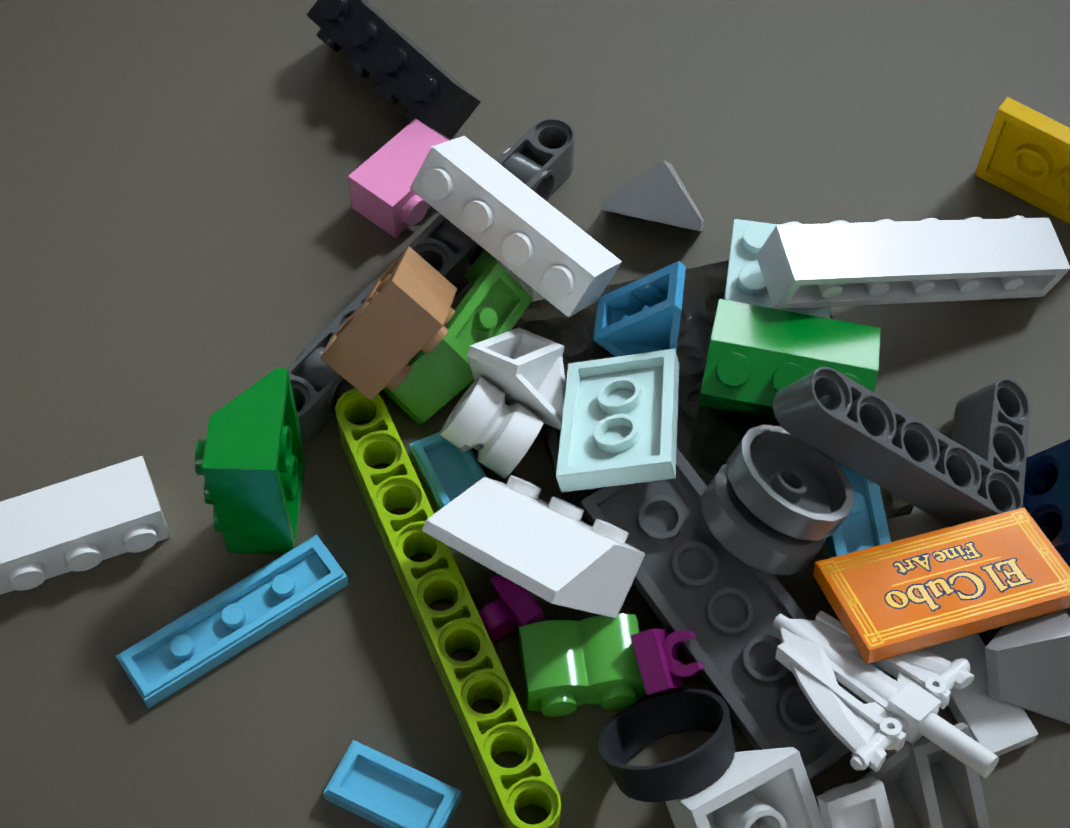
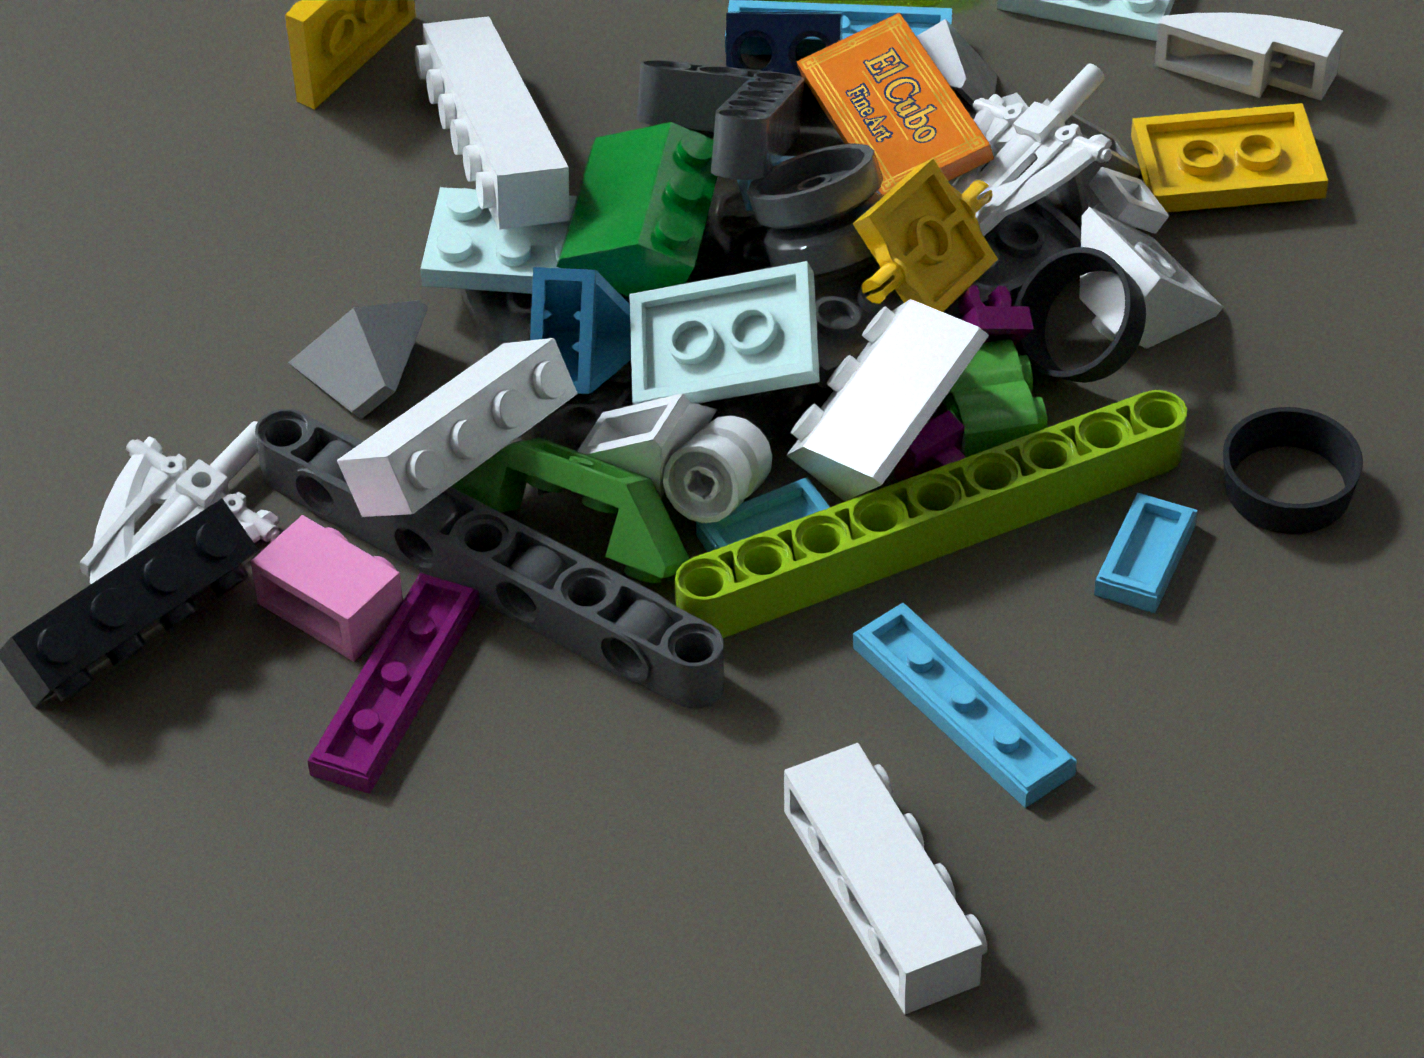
camera: 90 degrees left, 10 degrees down
green slope [194,368,306,555] -> none
medium nougat brick [320,246,457,401] -> none
none -> white bar [80,421,280,584]
none -> magenta tile [307,573,480,794]
none -> yellow plate [853,158,998,312]

